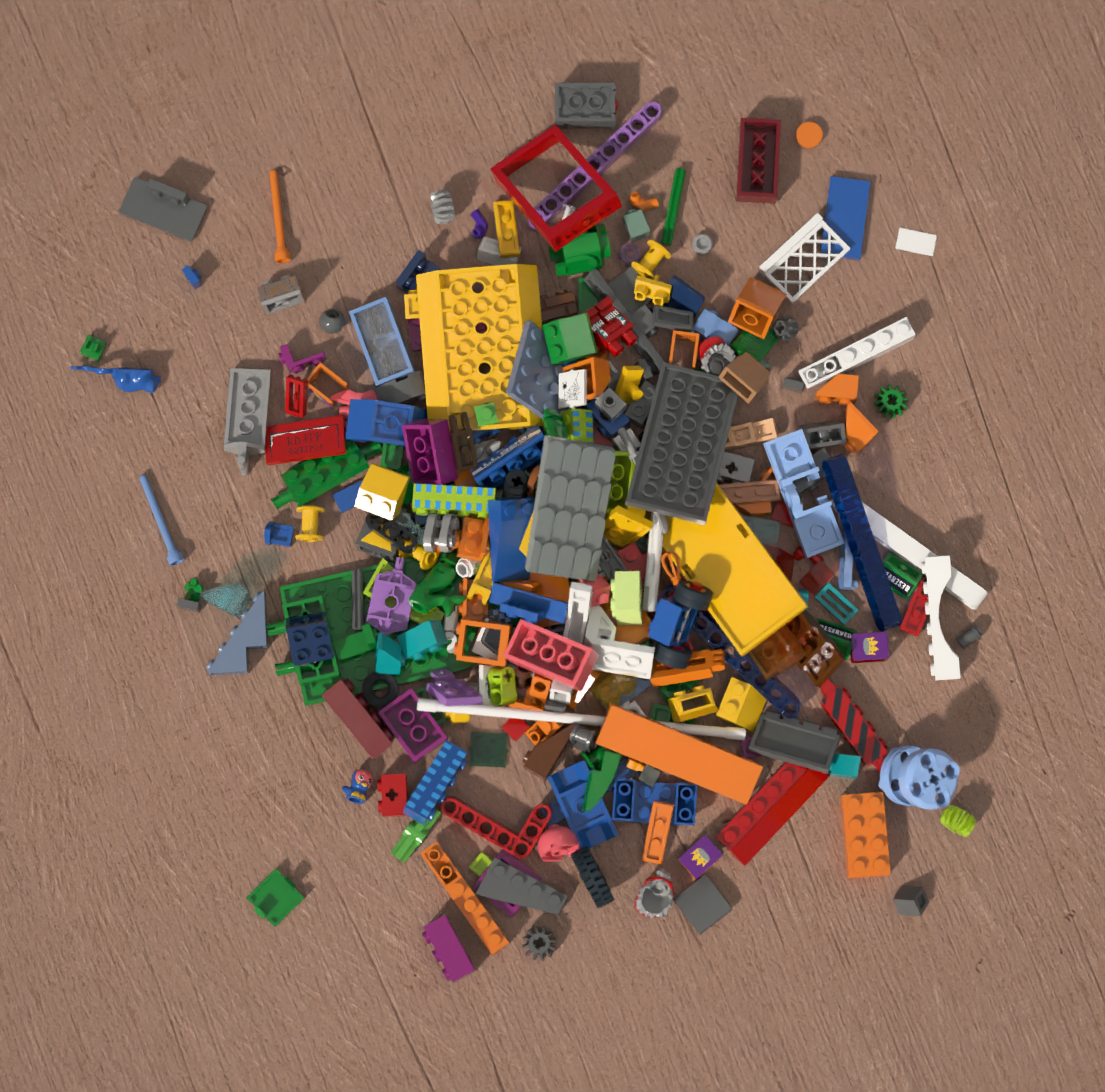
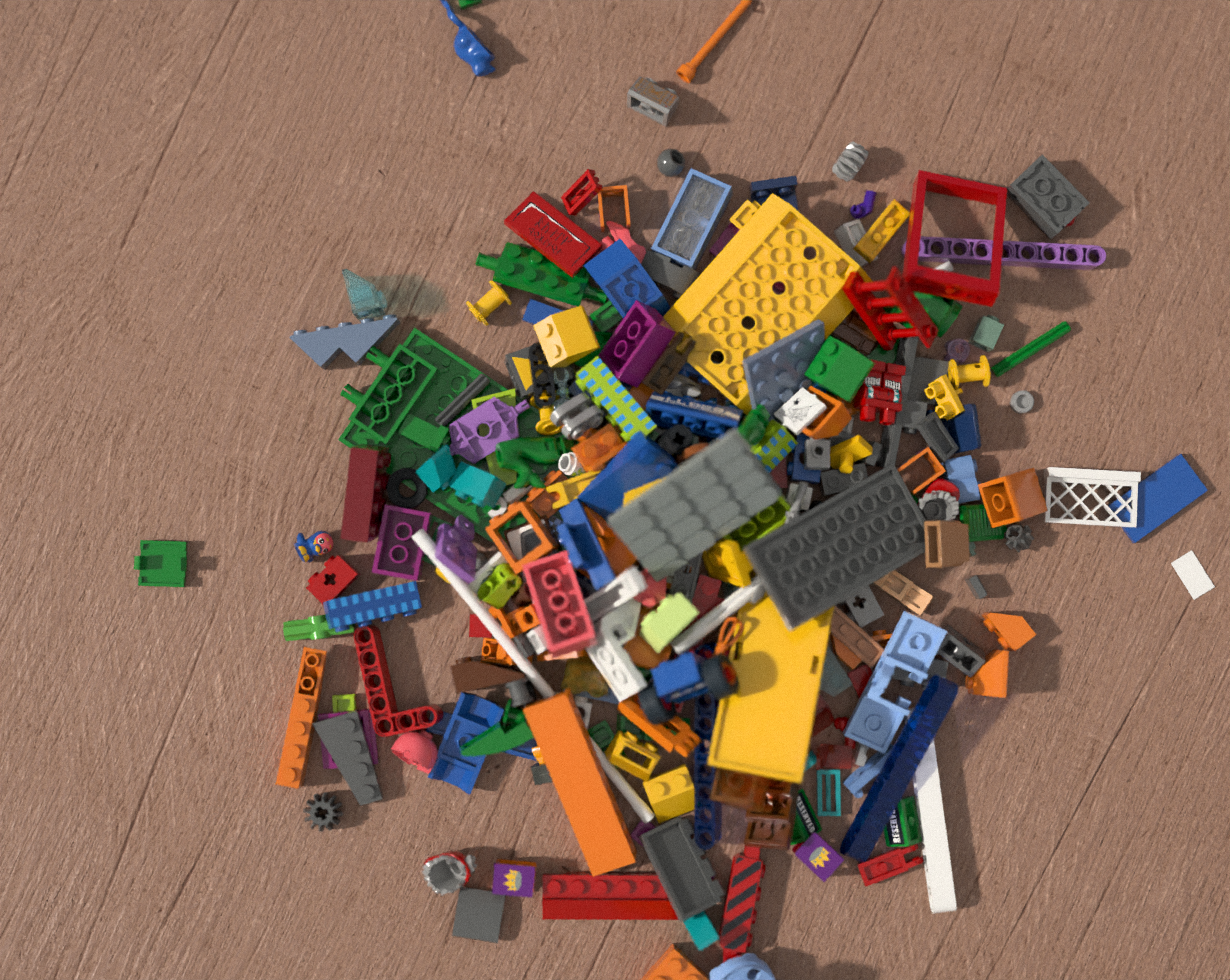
camera: 40 degrees right, 5 degrees up
medium blue piece [139,474,185,566] -> none
dark grey tile [177,598,201,613] -> none
blue plate [182,265,202,290] -> none
green plant [184,578,203,602] -> none
light grey hinge [224,368,271,476] -> none
blue tile [264,521,294,547] -> none
magenta bracket [278,344,327,373] -> none
dark blue bracket [286,612,334,665] -> none
magenta brick [422,915,476,983] -> none
clear green piece [468,732,508,768] -> none
bright green plate [474,402,498,427] -> none
black wheel [571,846,614,909] -> none
blue slope [612,778,697,826] -> none
orange arm [629,192,659,211] -> none
orange tile [642,800,674,865] -> none
dark red brick [736,118,781,204] -> none
orange piece [796,122,823,149] -> none
white slope [798,317,916,389] -> none
green gear [874,384,909,419] -> none
white arch [921,555,961,680] -> none
dark grey pin [956,625,983,649] -> none
none -> red fence [842,267,938,351]
none -> white tile [852,743,869,767]

